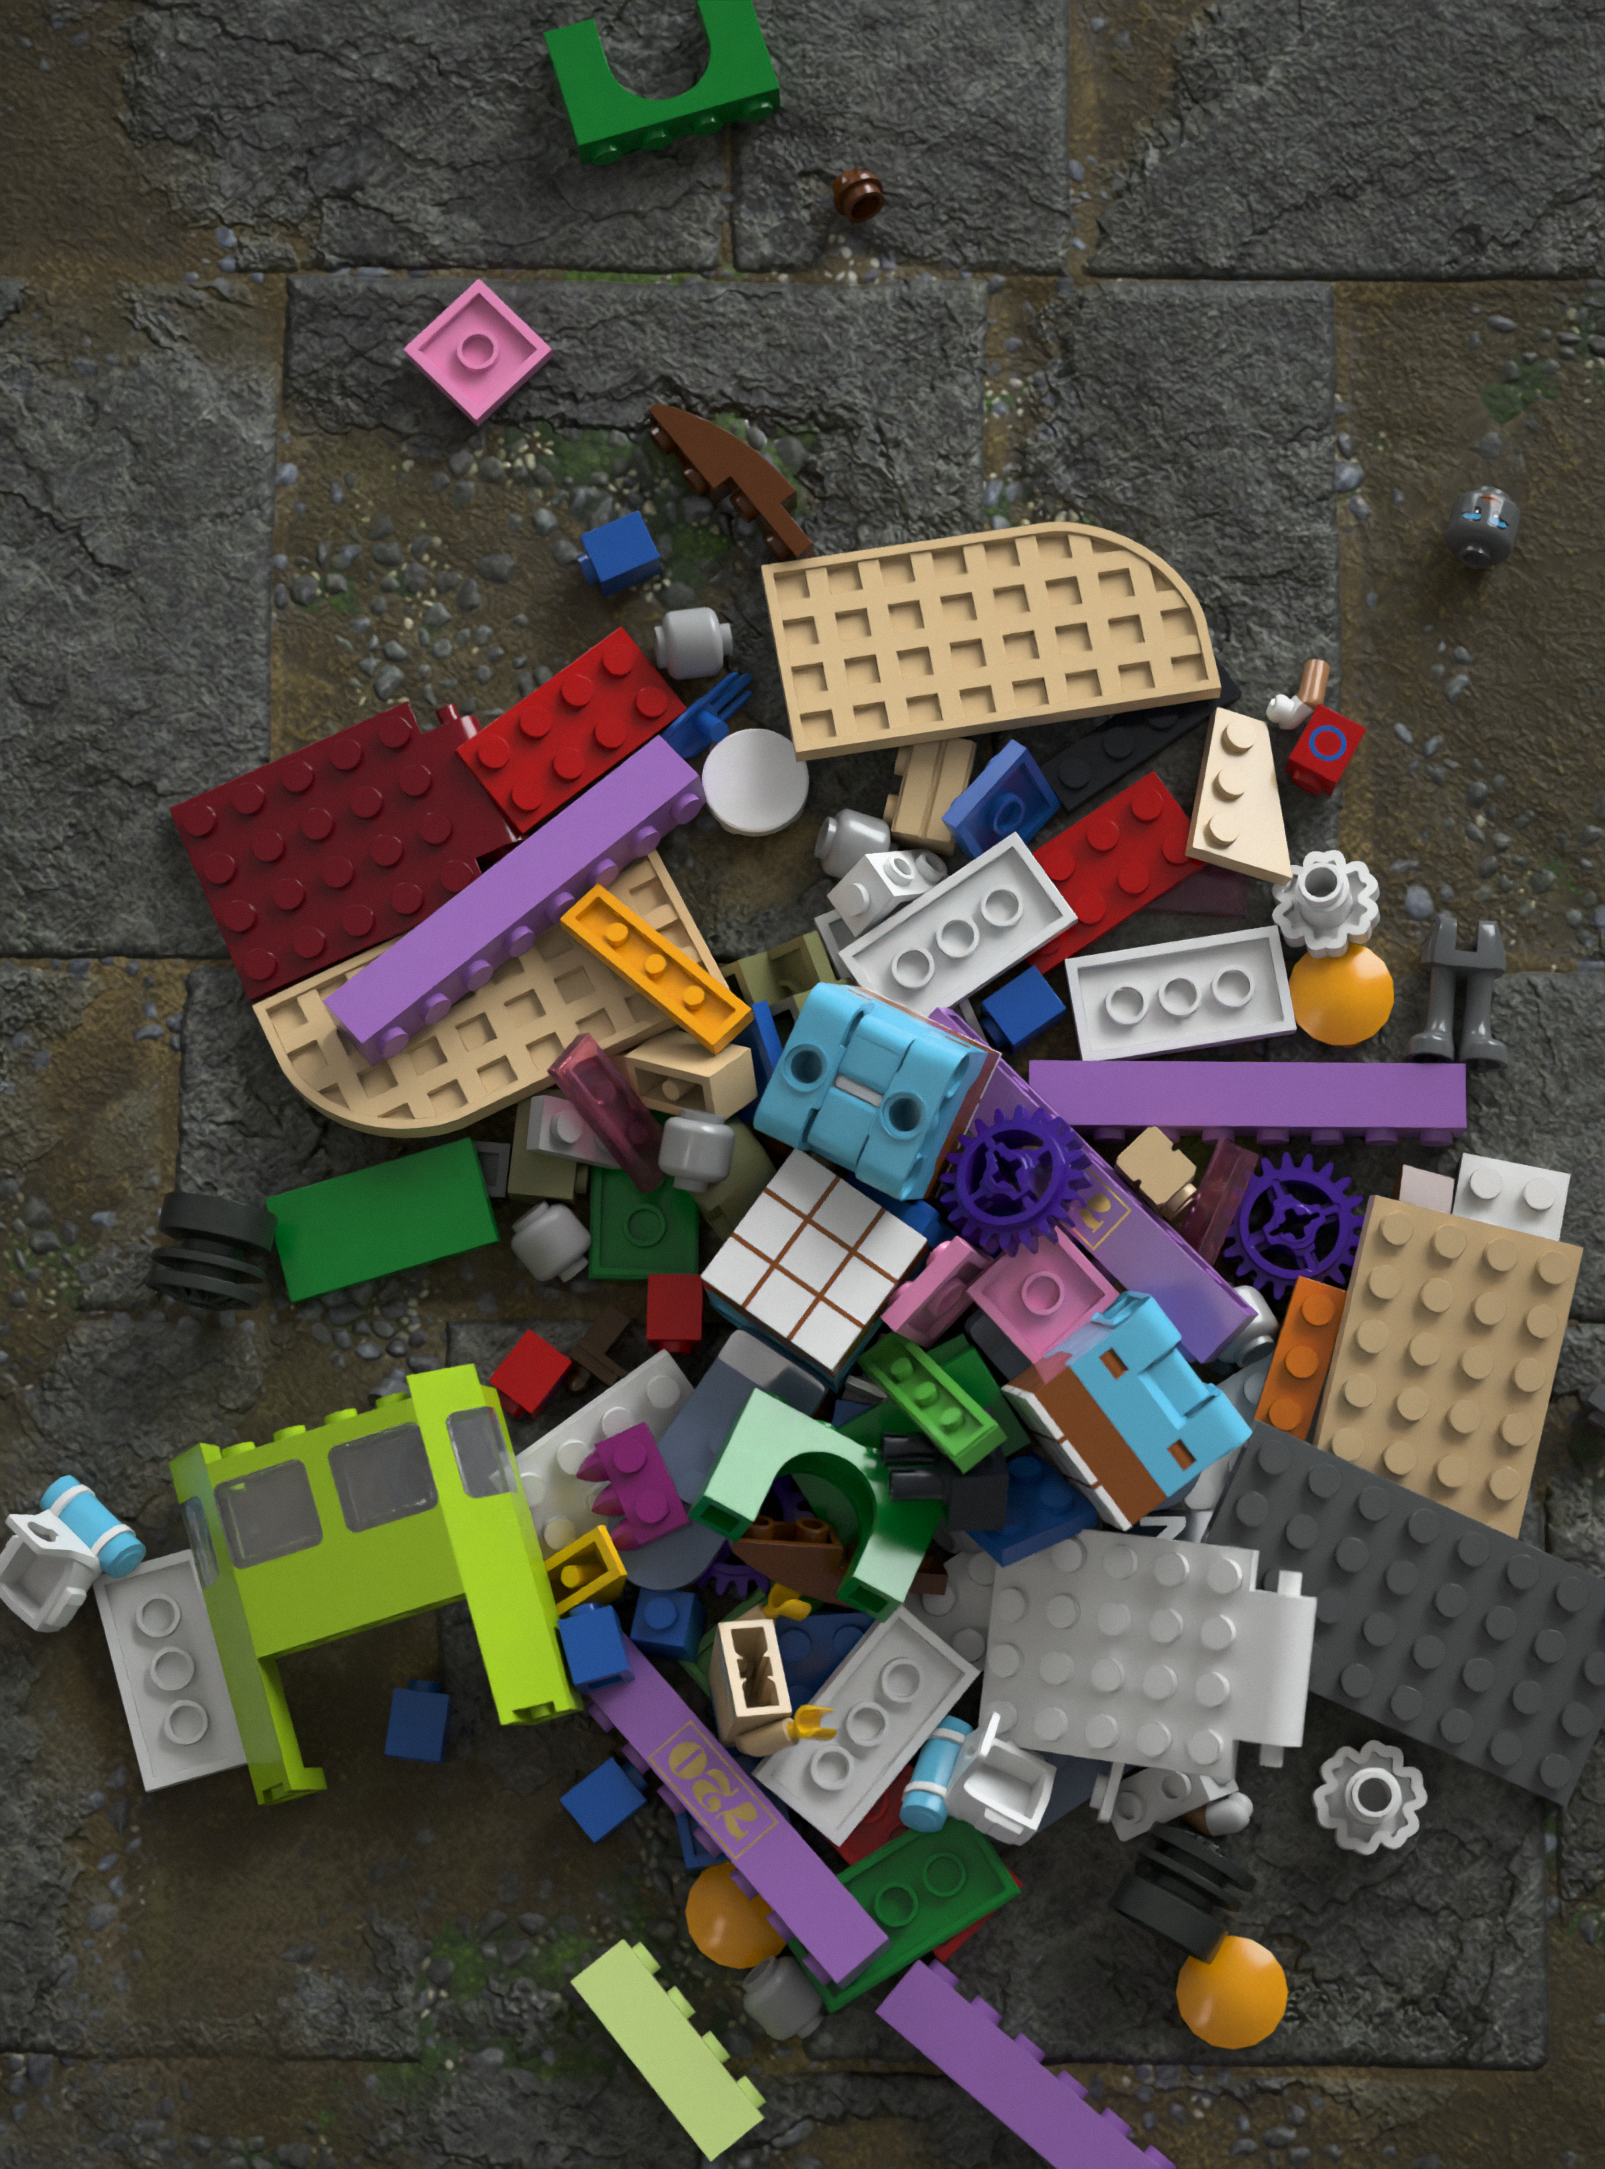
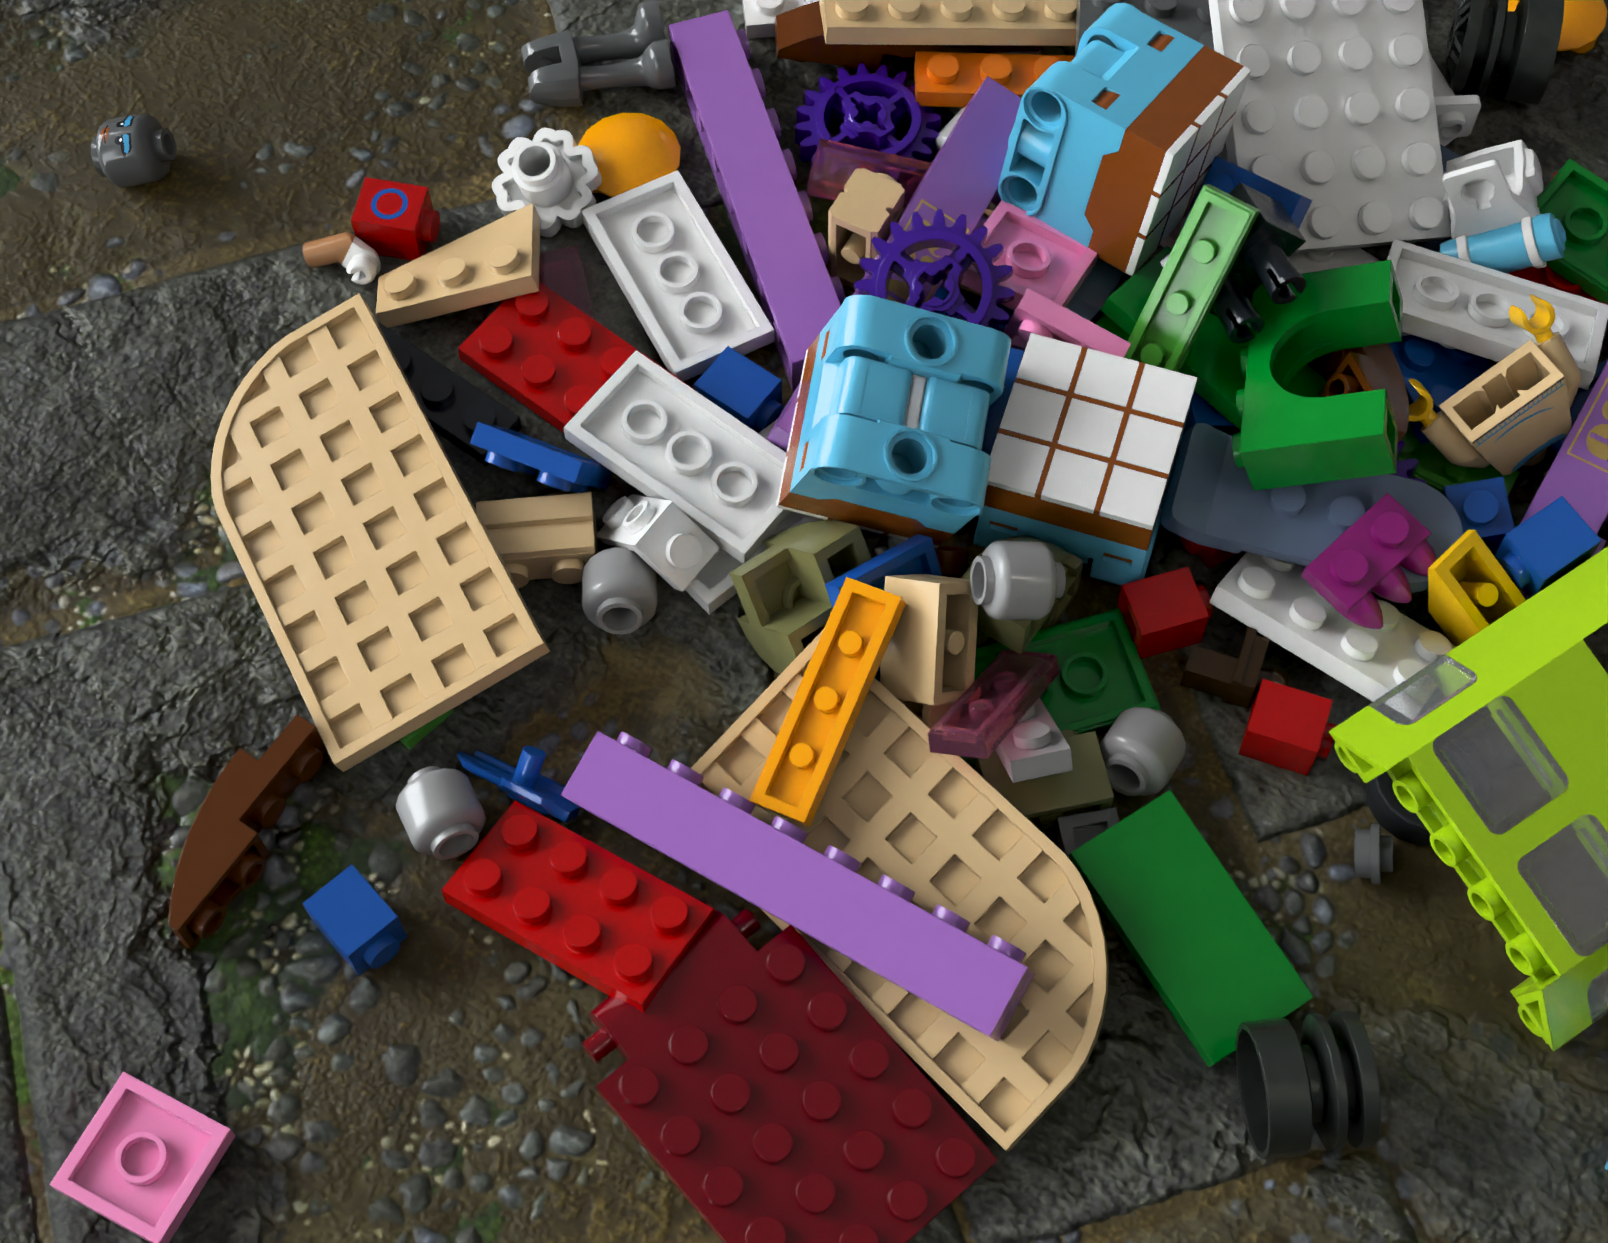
camera: 110 degrees left, 15 degrees down
white tile [702,729,809,836] -> none

